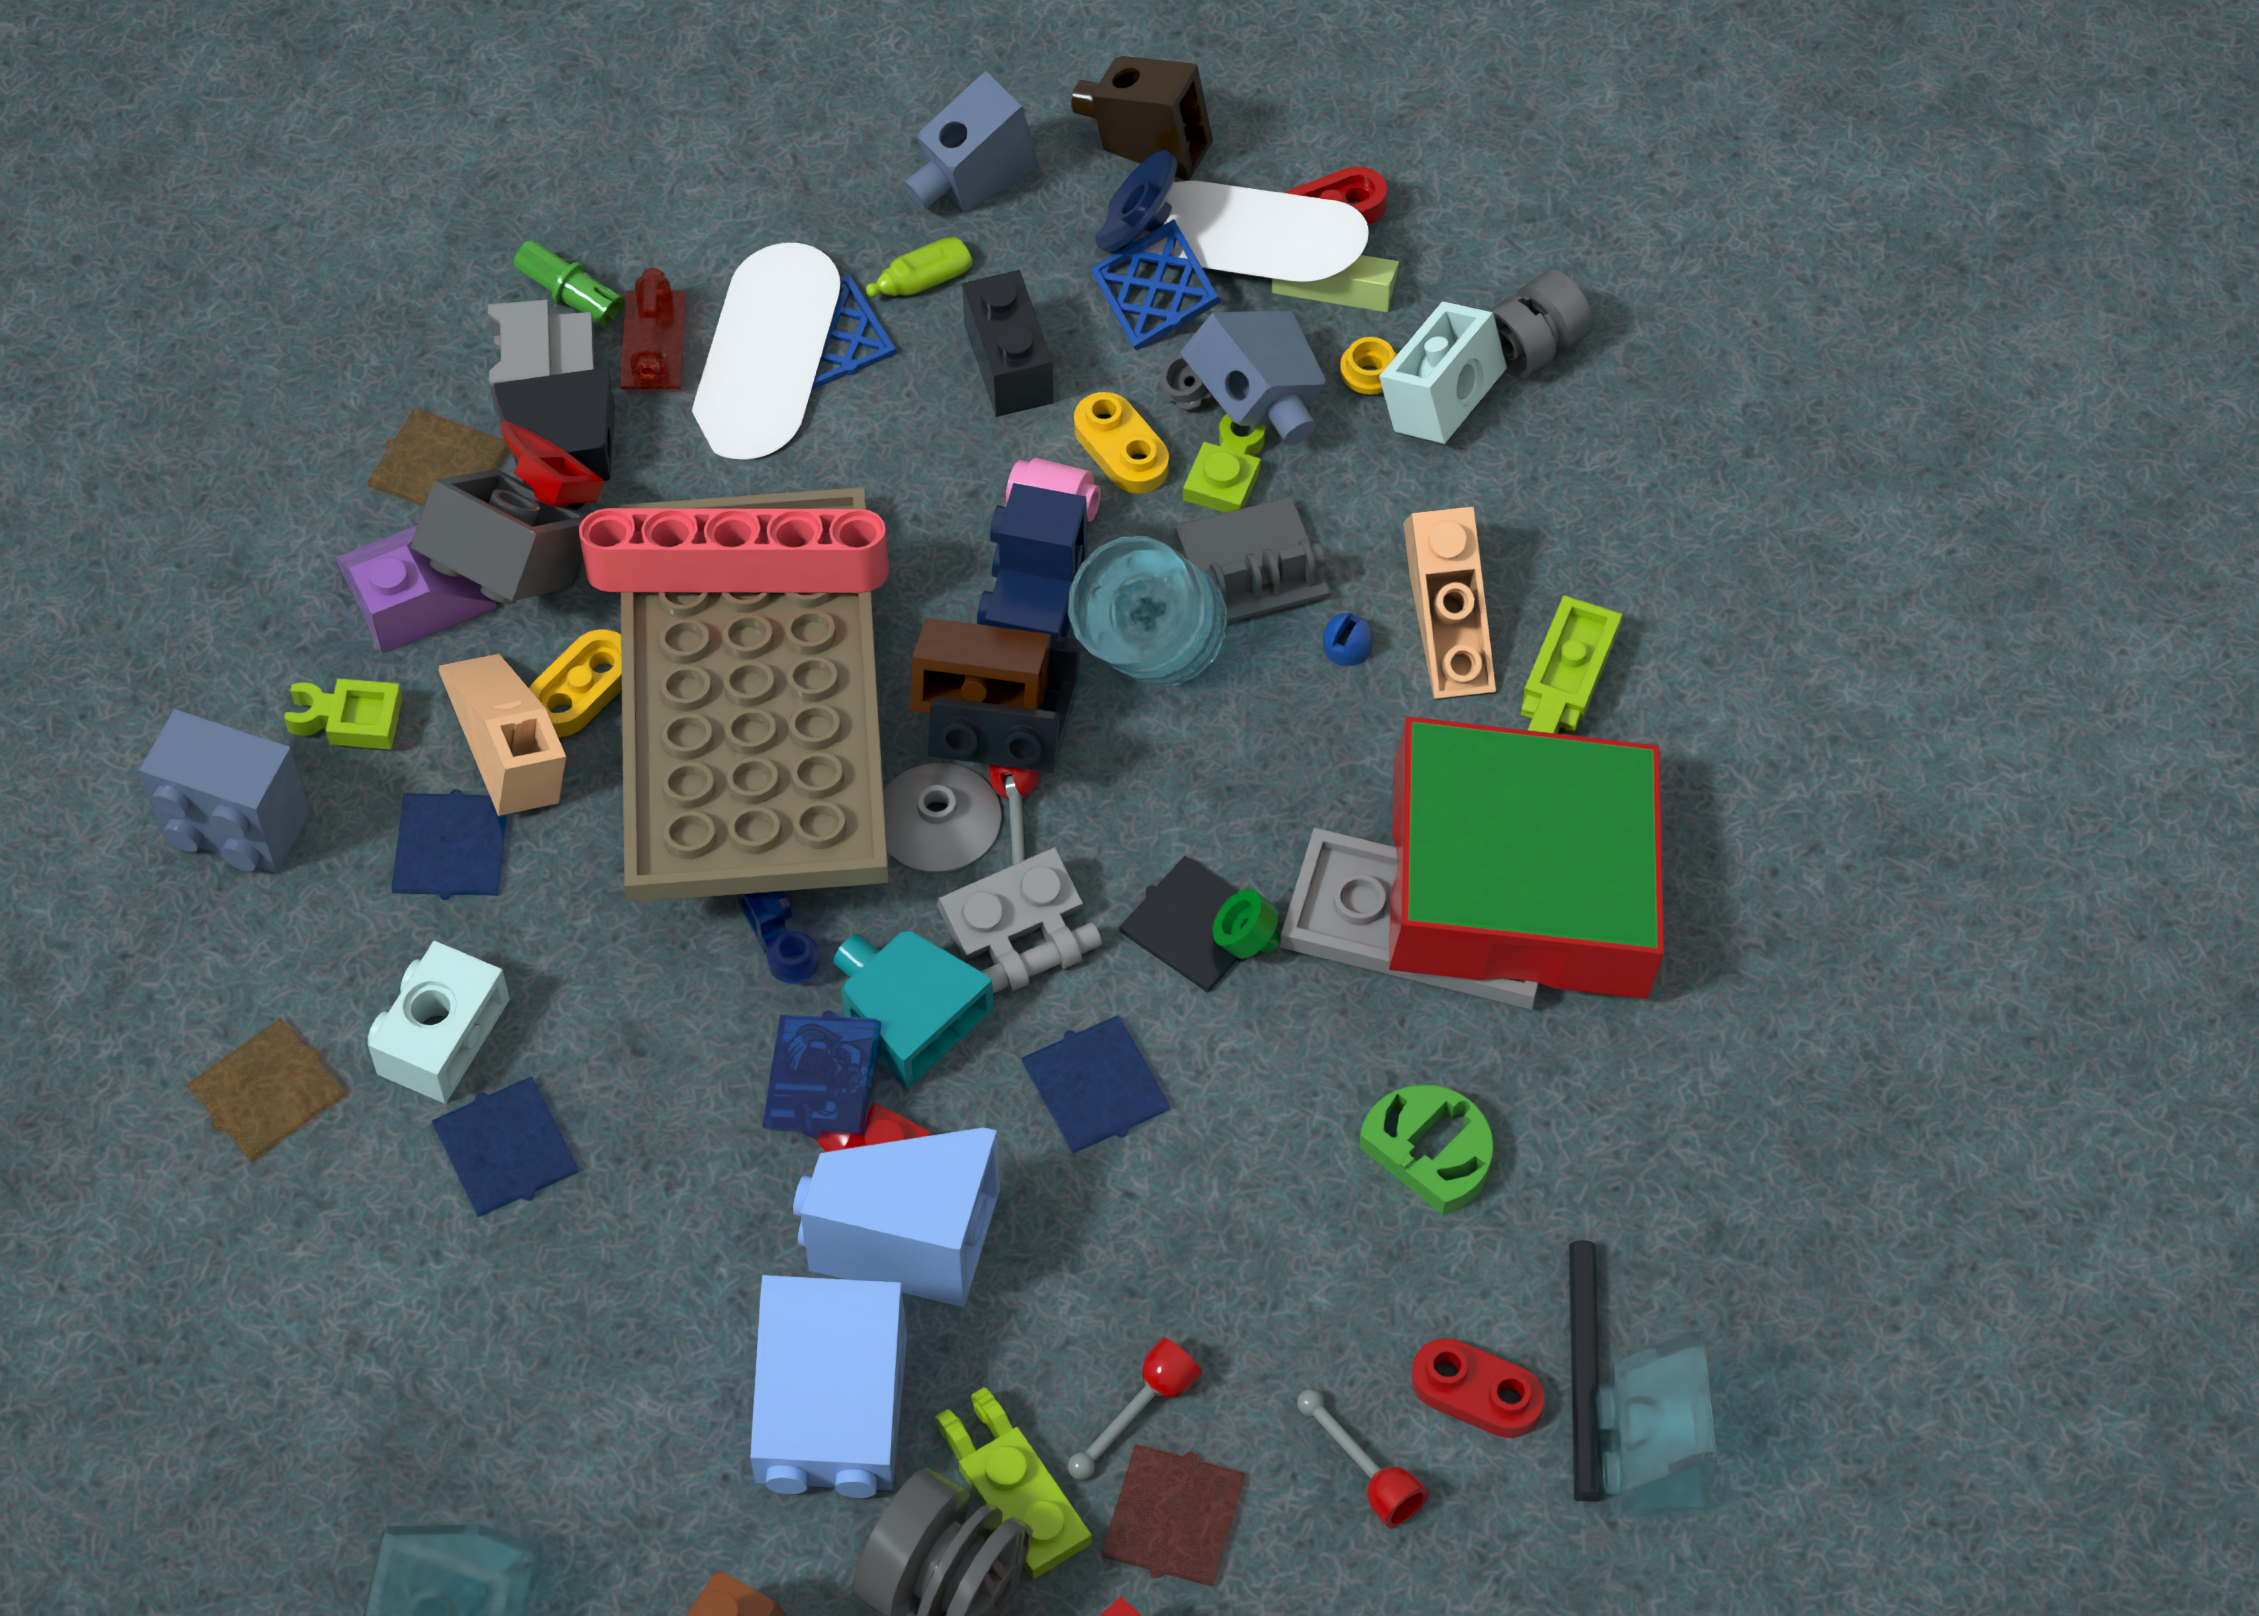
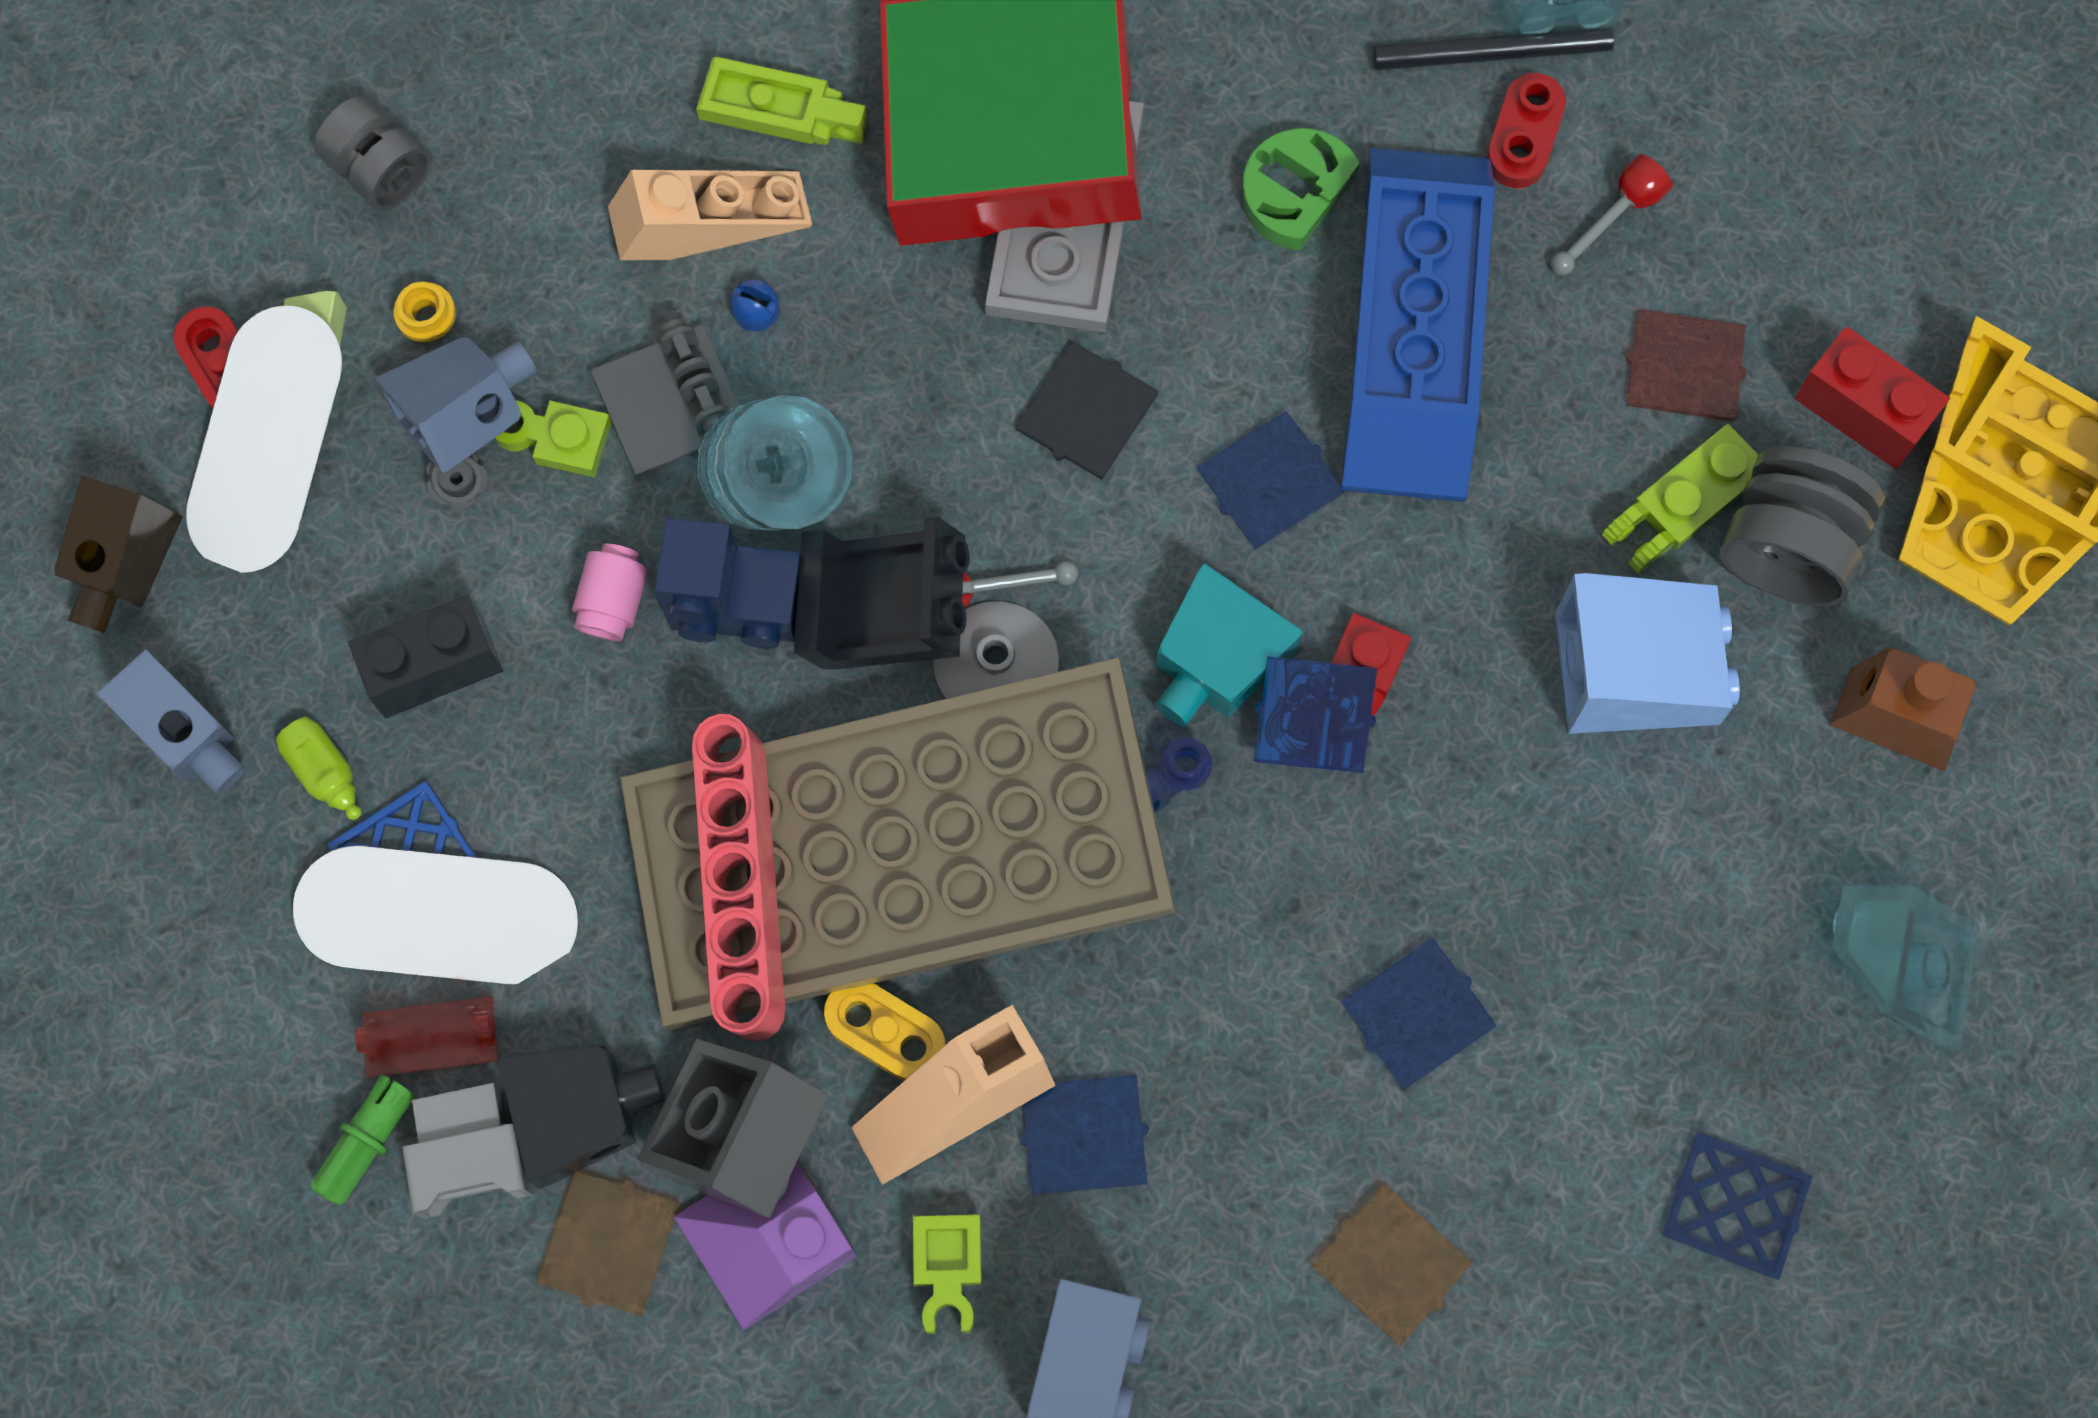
camera: 95 degrees left, 15 degrees up
light aqua brick [368,941,510,1104] -> none
red plate [500,421,605,508] -> none
light blue slope [793,1127,1000,1307] -> none
reddish brown brick [910,618,1051,714] -> none
light grey plate [937,847,1102,993] -> none
hinge [1068,1337,1202,1480] -> none
yellow plate [1074,392,1169,494] -> none
blue window [1090,219,1221,350] -> none
dark blue dish [1096,150,1177,252] -> none
green tile [1212,889,1281,959] -> none
light aqua brick [1379,301,1507,444] -> none
none -> blue slope [1341,148,1495,502]
none -> clear blue window [1662,1133,1813,1280]

